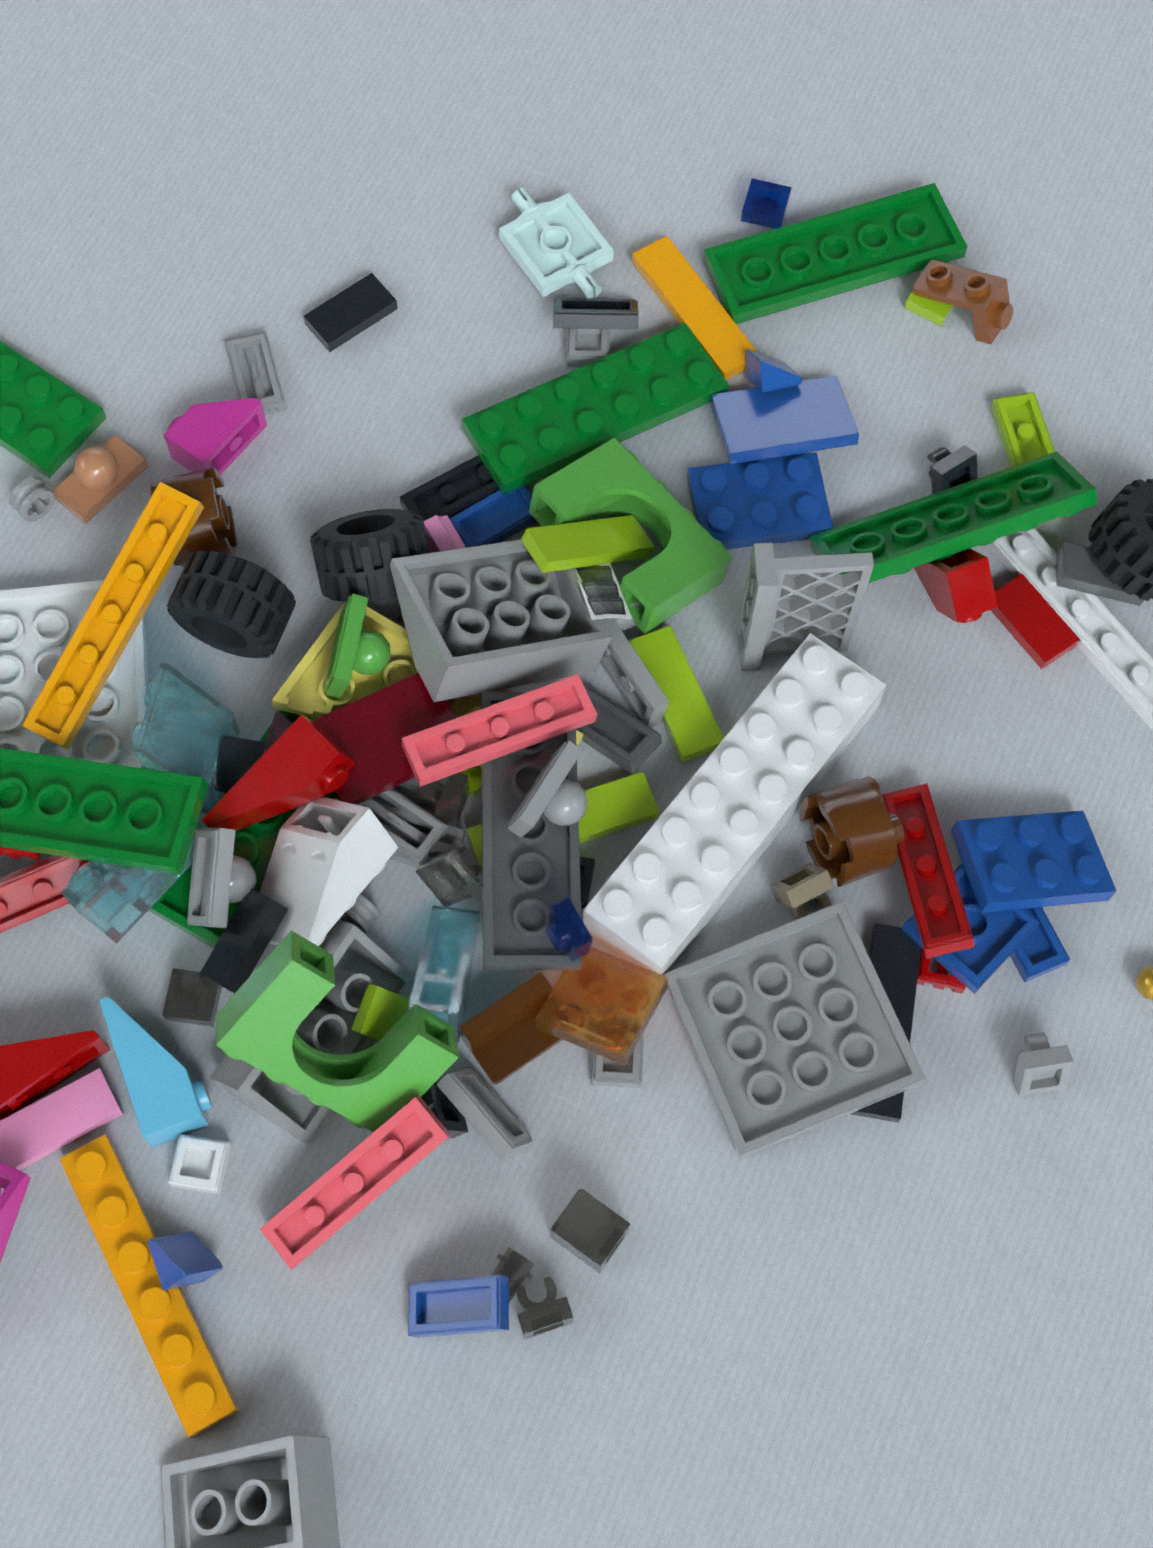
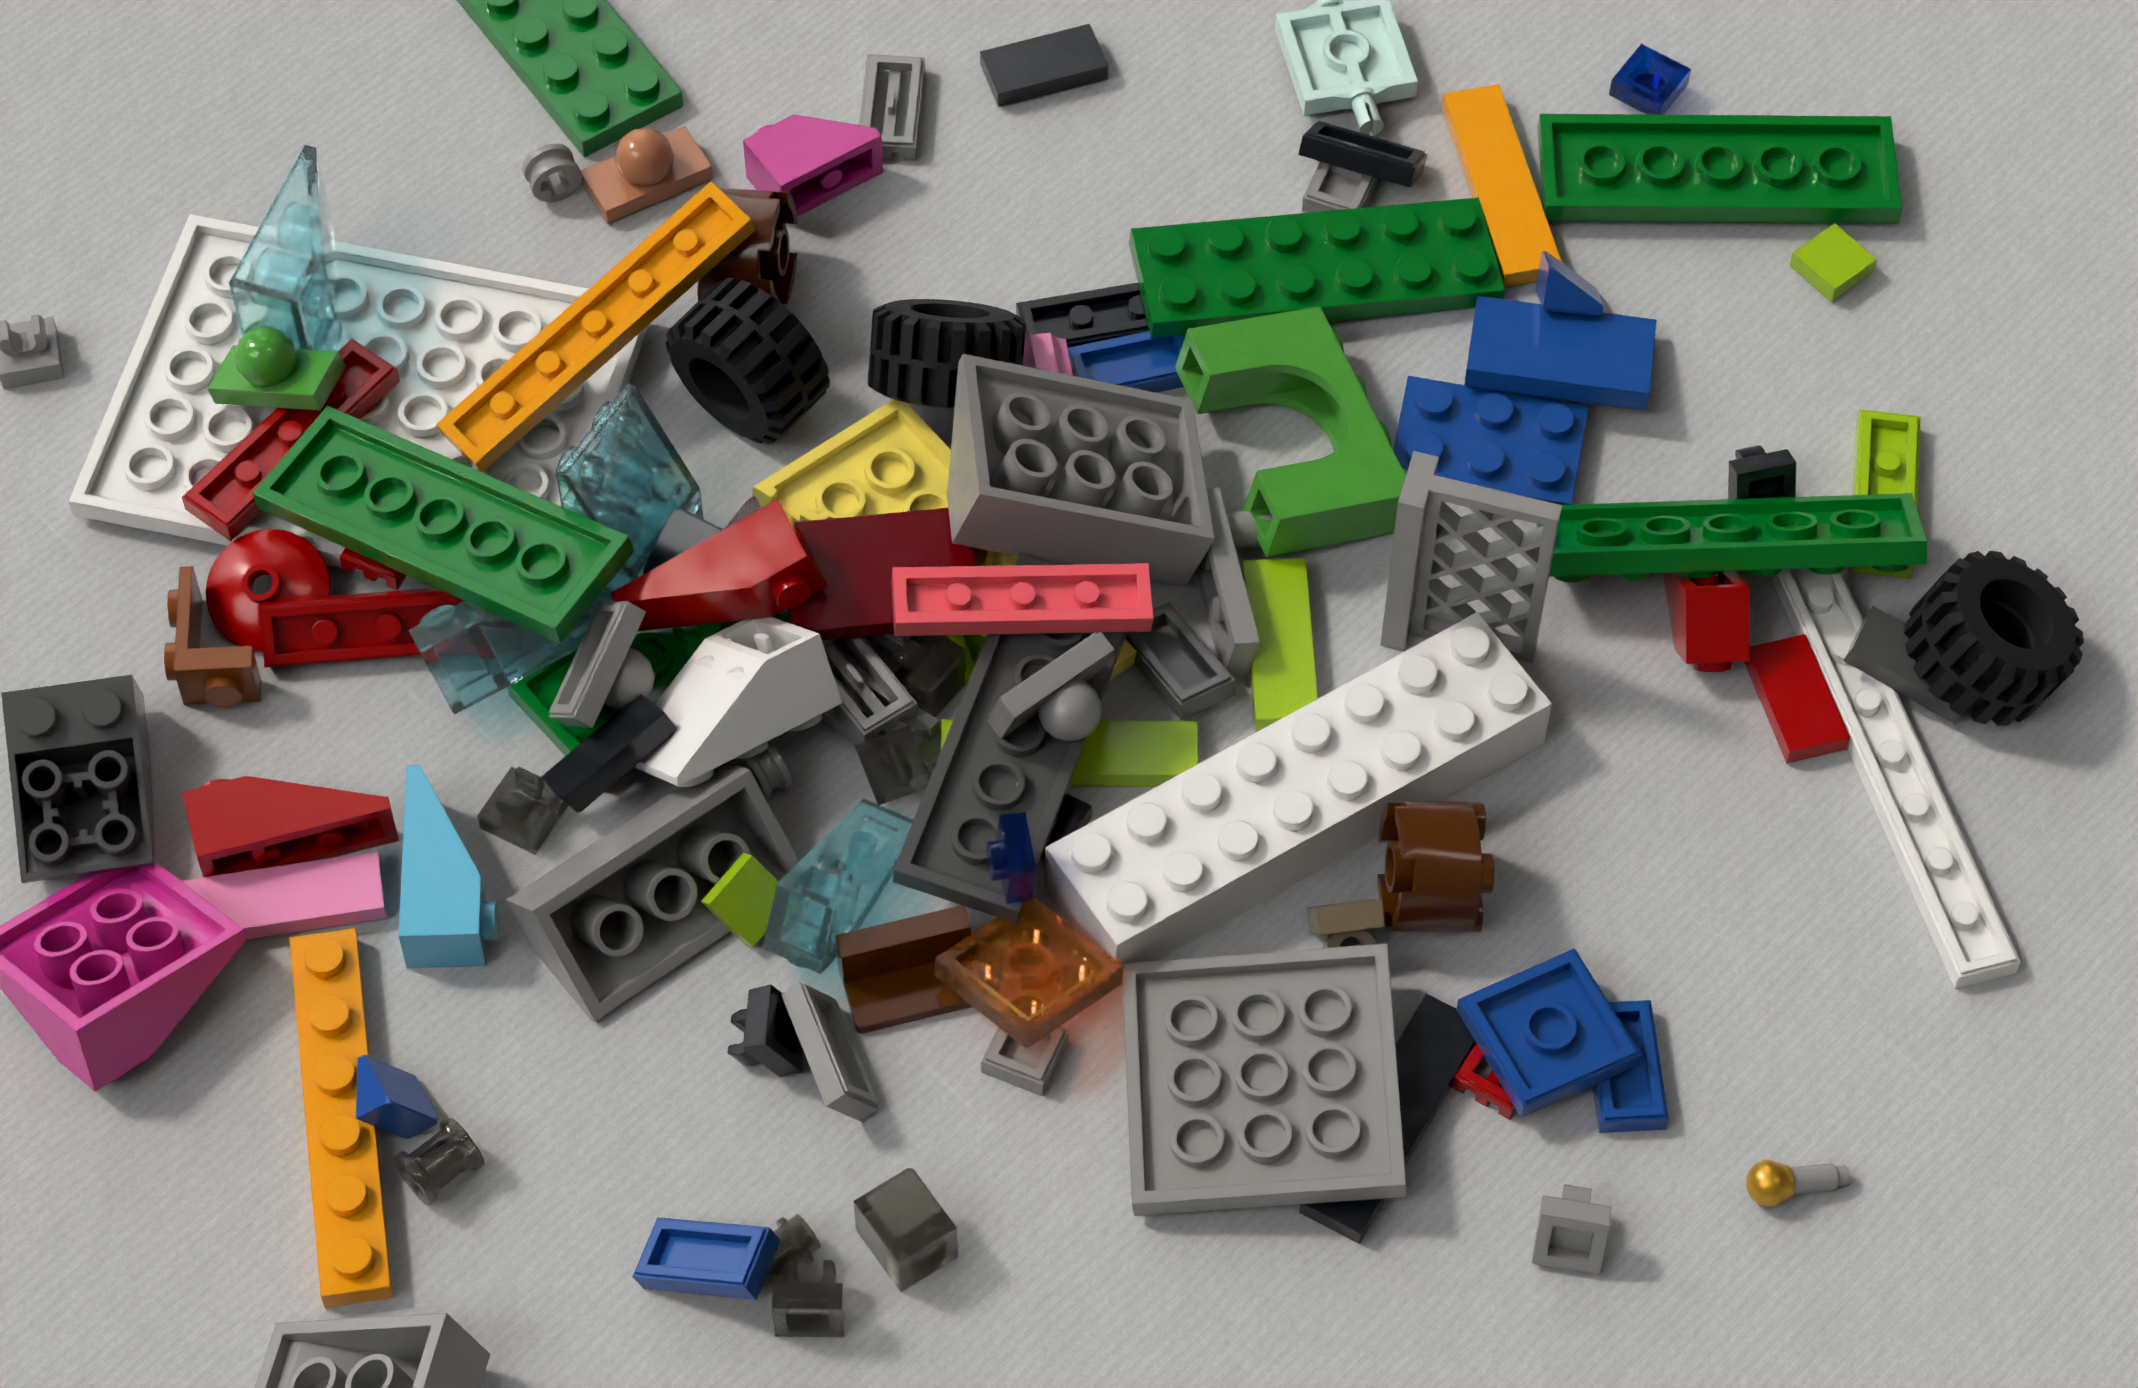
camera: 20 degrees right, 10 degrees down
white tile [168,1134,231,1195] -> none
bright green arch [216,930,459,1132] -> none
coral plate [260,1096,451,1269] -> none
bright green tile [323,594,391,699] -> none
lime tile [521,515,655,573] -> none
sticker [573,562,632,620] -> none
red tile [882,783,975,959] -> none
dark orange bracket [912,260,1013,344] -> none
blue plate [950,810,1117,913] -> none
none -> clear smoke bush [393,1118,485,1206]

